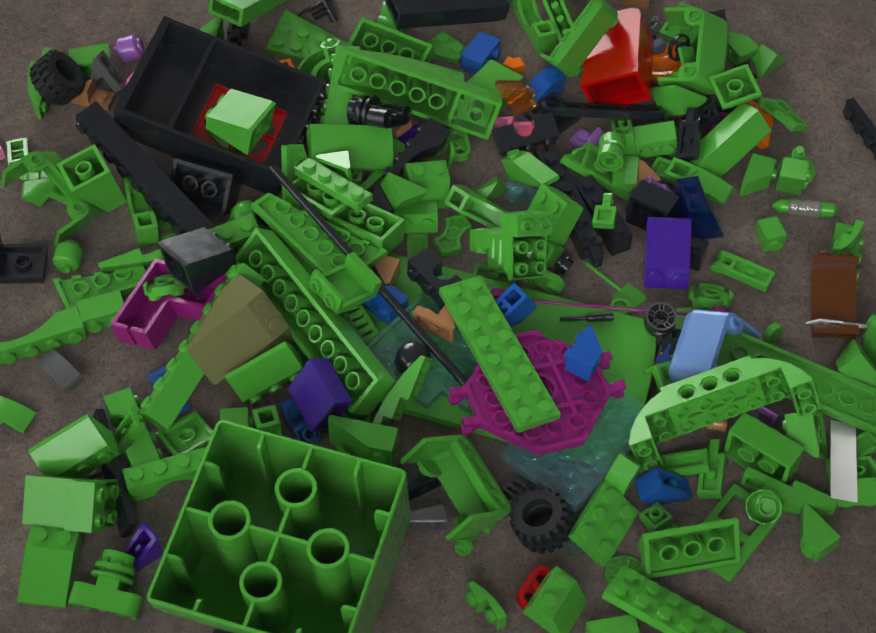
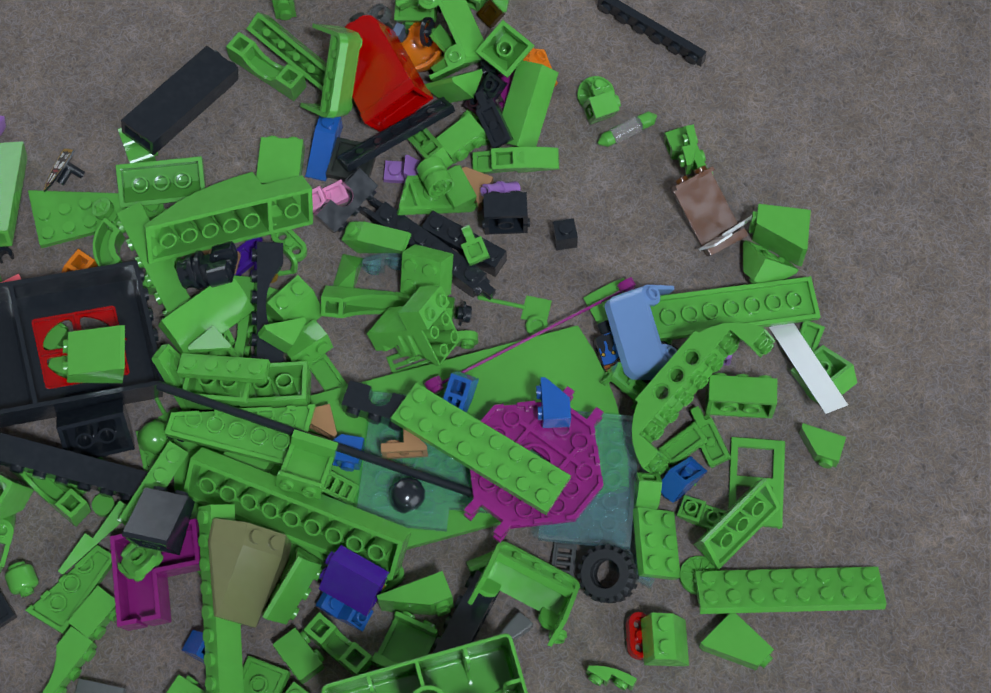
camera: 30 degrees left, 15 degrees up
bright green slope [372,355,433,426] -> none
bright green wing [427,30,467,64] -> none
bright green tile [433,213,473,258] -> none
blue brick [460,31,502,74] -> none
clear orange slope [494,80,537,118] -> none
orange piece [503,56,525,74] -> none
black piece [560,312,614,322] -> none
dark purple slope [642,217,691,289] -> none
black wheel [644,302,677,337] -> none
clear blue slope [675,176,724,239] -> none
bright green plate [688,283,734,309] -> none
bright green plate [710,250,775,293] -> none
bright green slope [740,153,778,196] -> none
bright green slope [741,466,839,516] -> none
bright green hair [745,489,784,525] -> none
bright green brick [754,216,787,252] -> none
bright green wing [757,97,808,132] -> none
bright green tile [763,322,784,344] -> none
bright green slope [782,411,830,459] -> none

